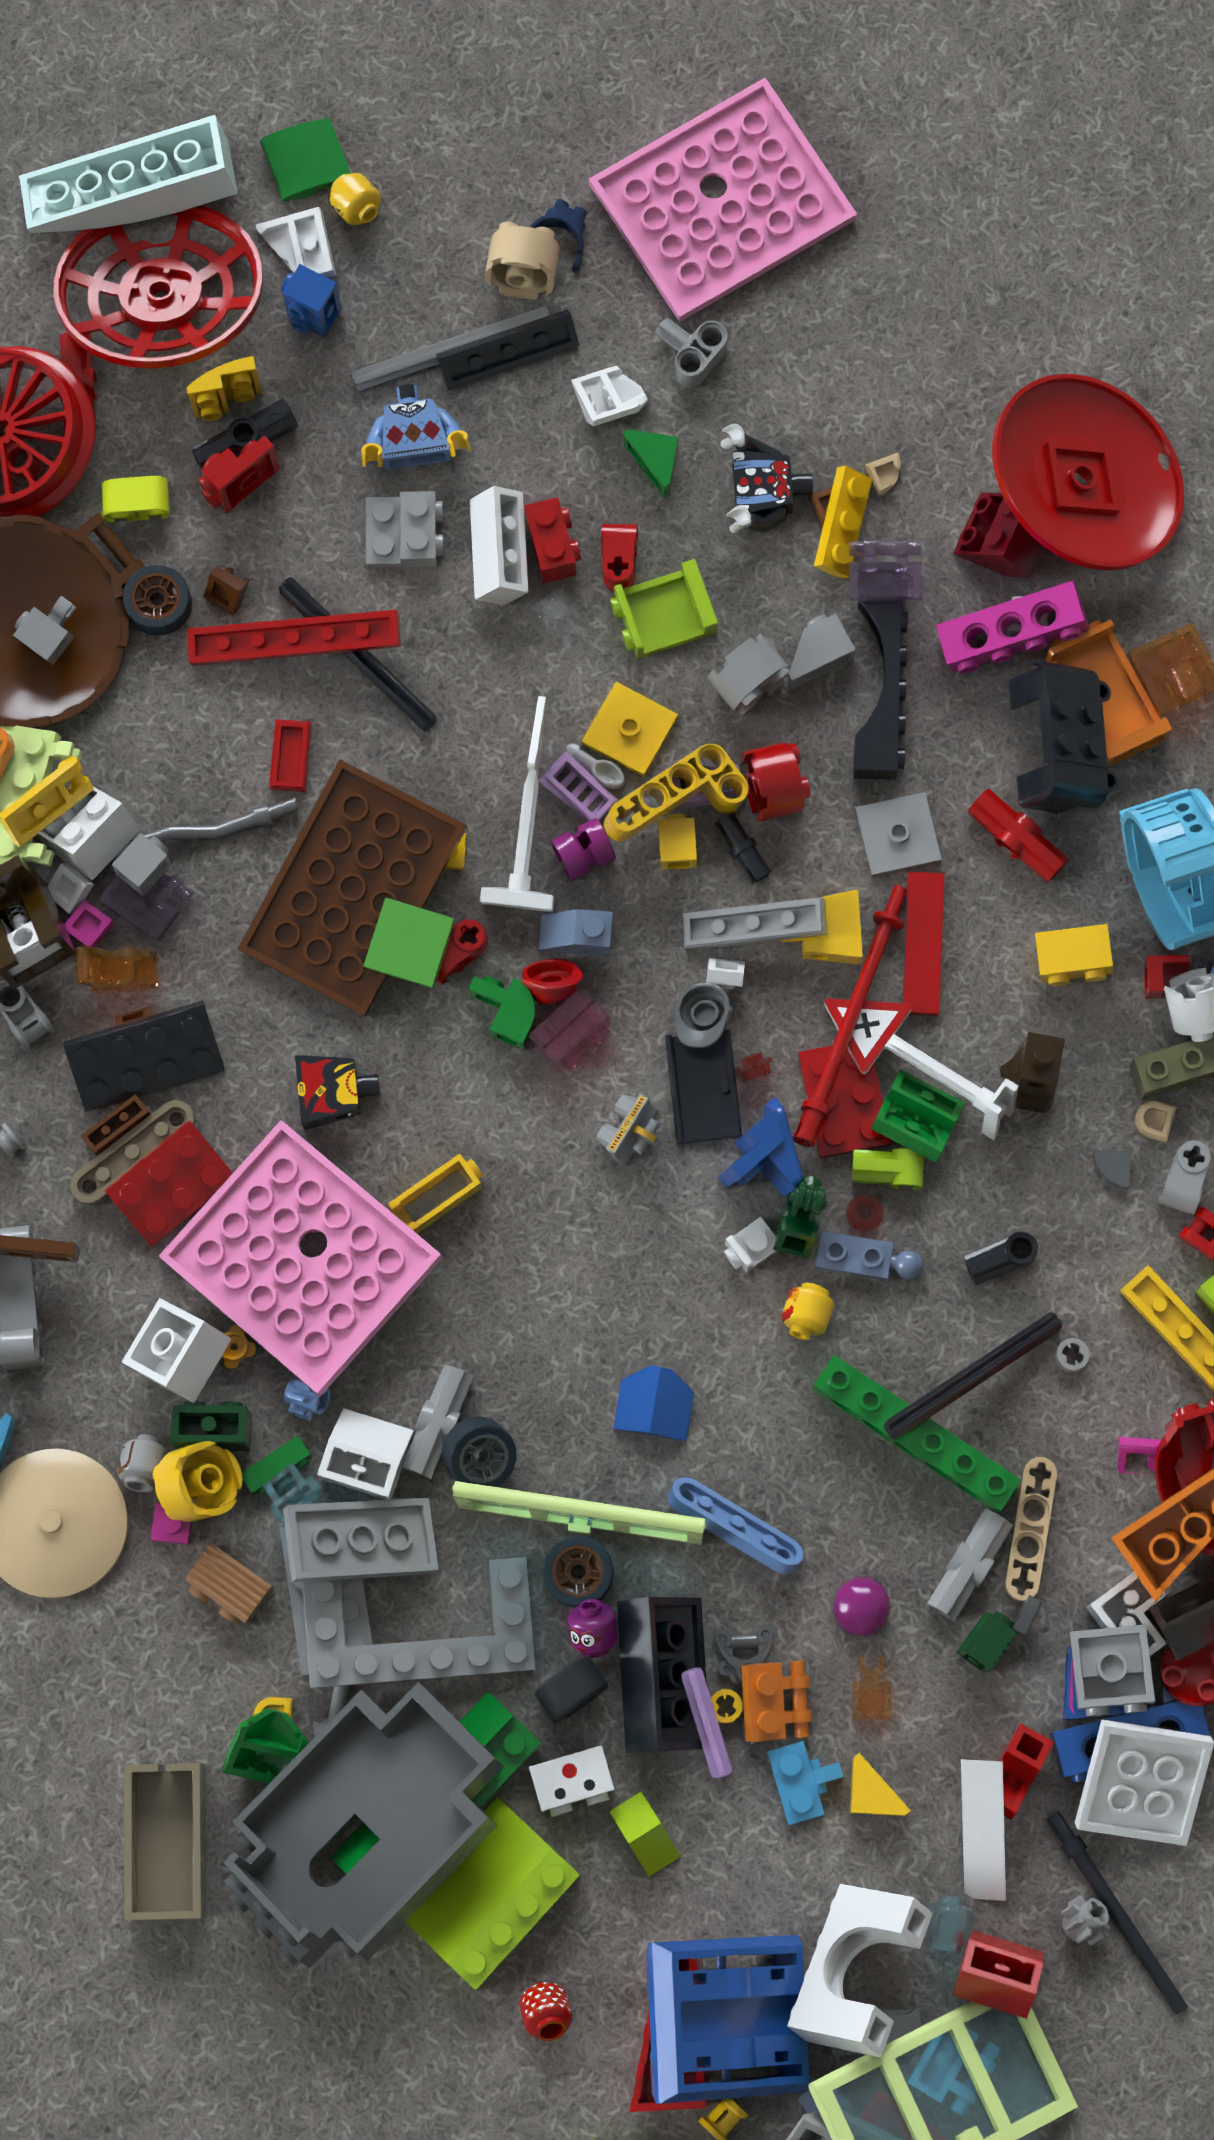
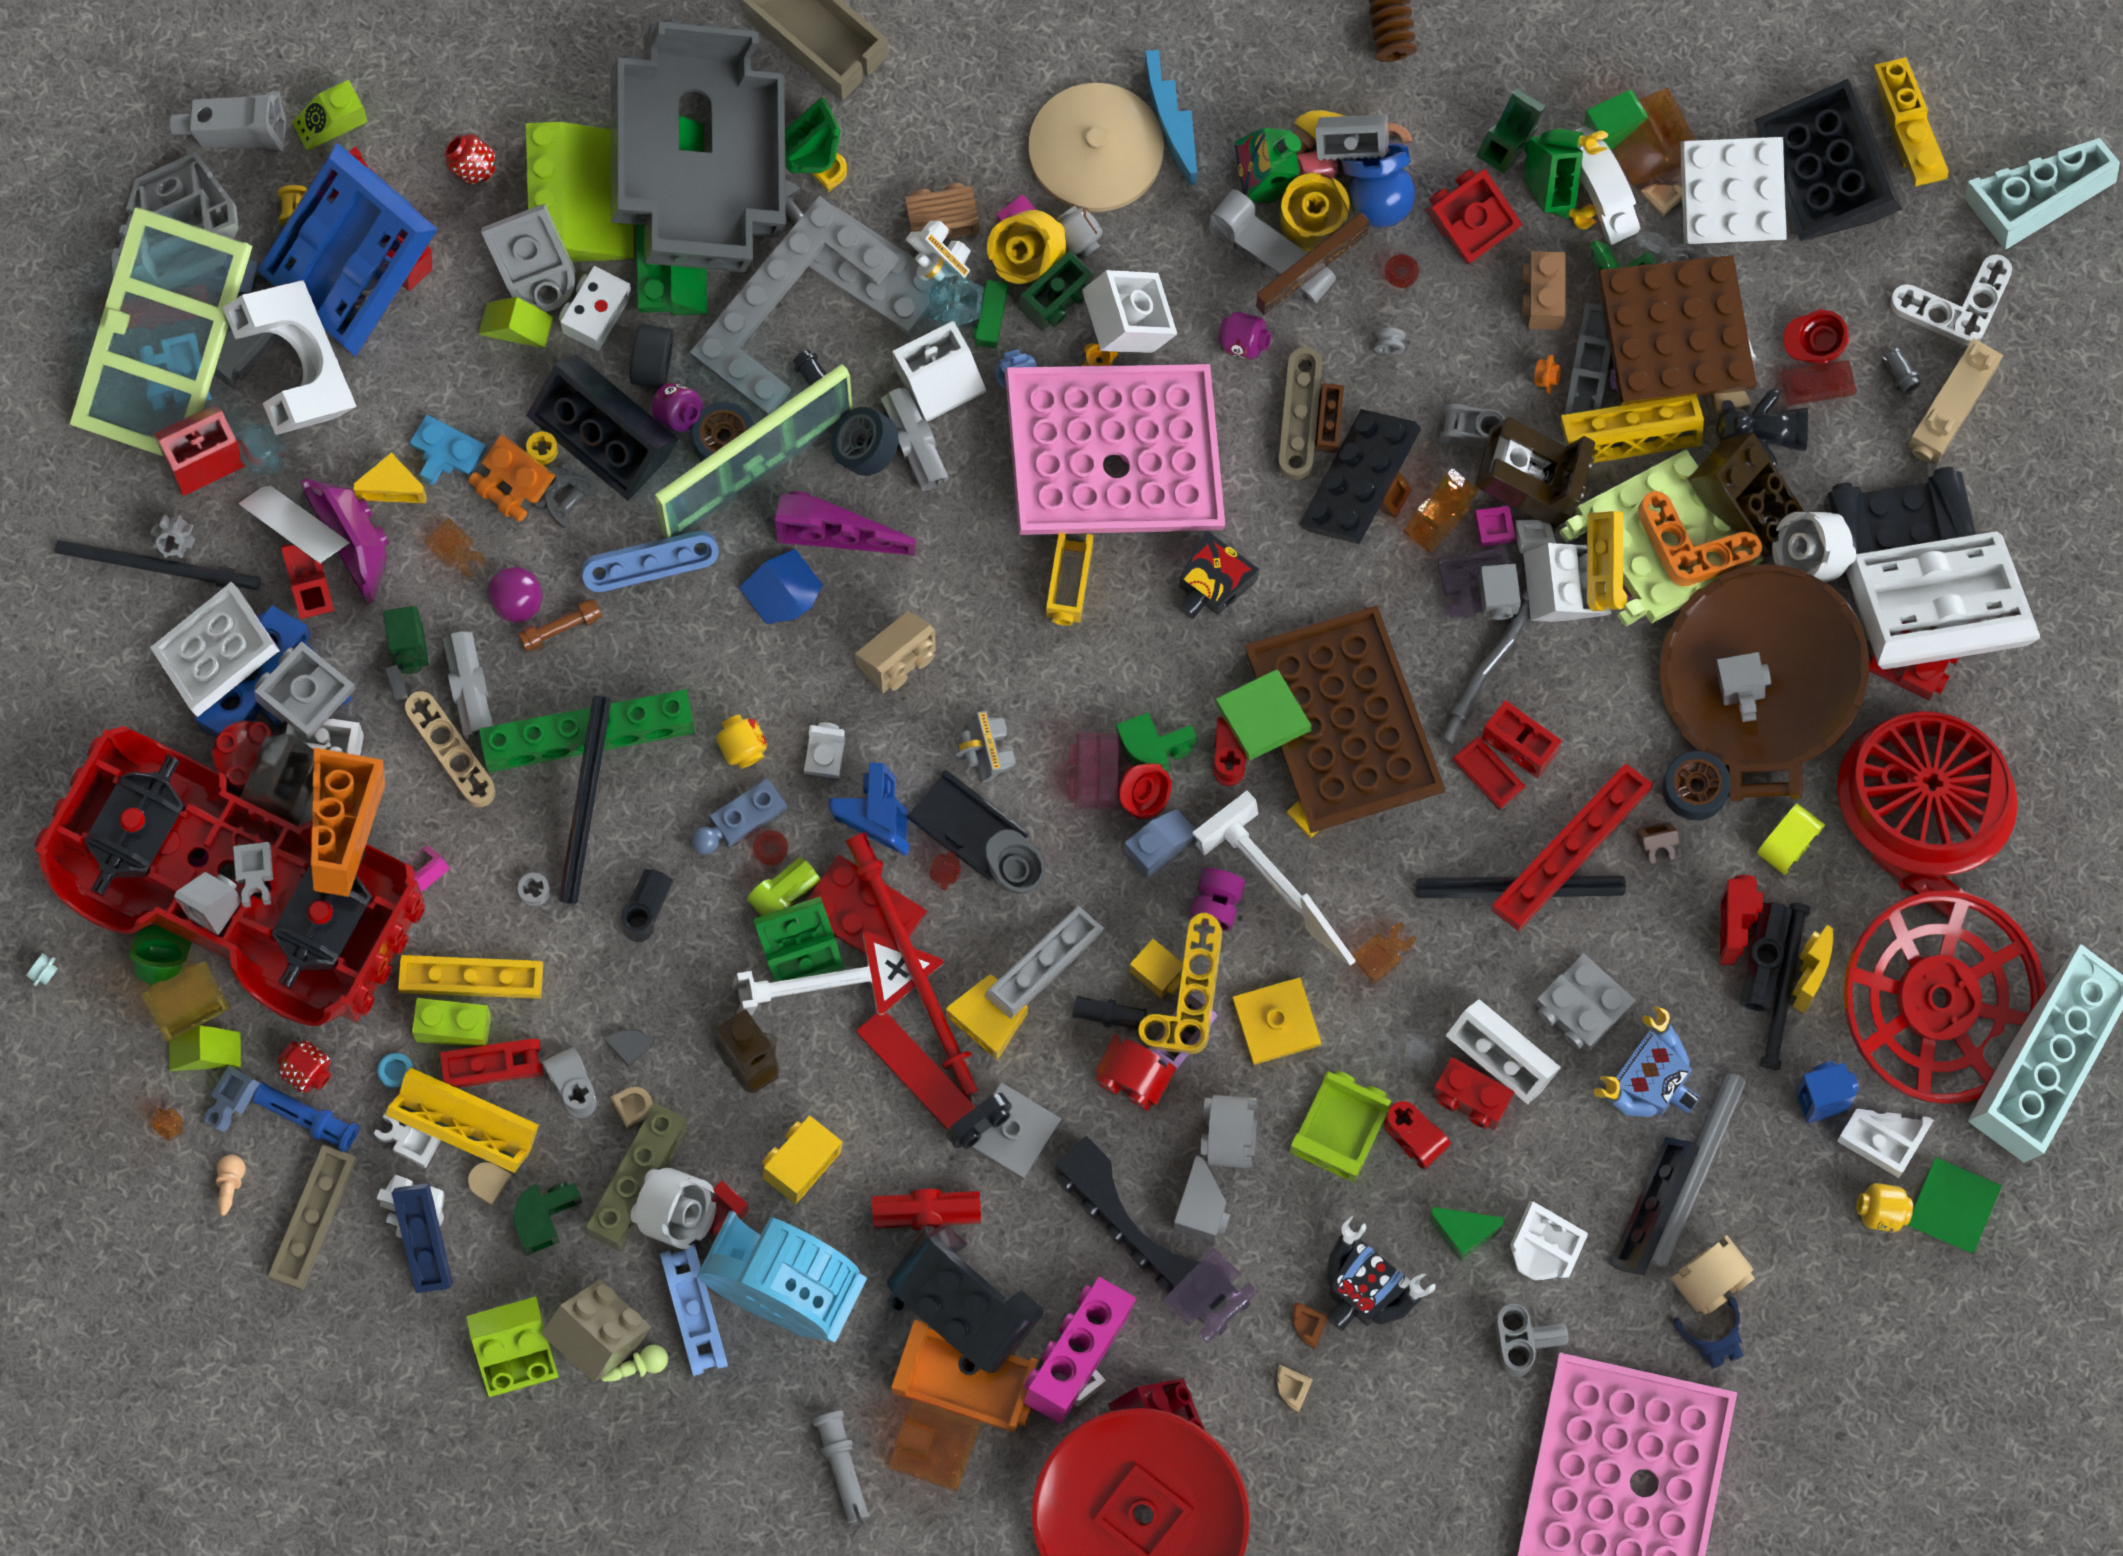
camera: 130 degrees right, 5 degrees down
red plate [104,1120,233,1247] -> none
light grey plate [283,1498,439,1582] -> none
lavender slope [538,752,618,821] -> none
light grey piece [564,743,625,789] -> none
lavender axle [681,1668,732,1778] -> none
white plate [706,958,745,990] -> none
dark green brick [773,1176,827,1259] -> none
yellow plate [814,466,872,578] -> none
none -> magenta wedge [299,478,389,605]
none -> light grey tile [481,204,575,312]
none -> dark orange bar [518,598,602,652]
none -> magenta wedge [775,491,916,556]
none -> black pin [793,350,826,386]
none -> tan slope [855,611,936,693]
none -> white hips [906,220,971,282]
none -> black plate [946,1093,1012,1149]
none -> magenta head [1218,312,1271,360]
none -> clear orange plate [1352,922,1416,984]
none -> red brick [1481,700,1562,779]
none -> black bar [1759,903,1811,1070]

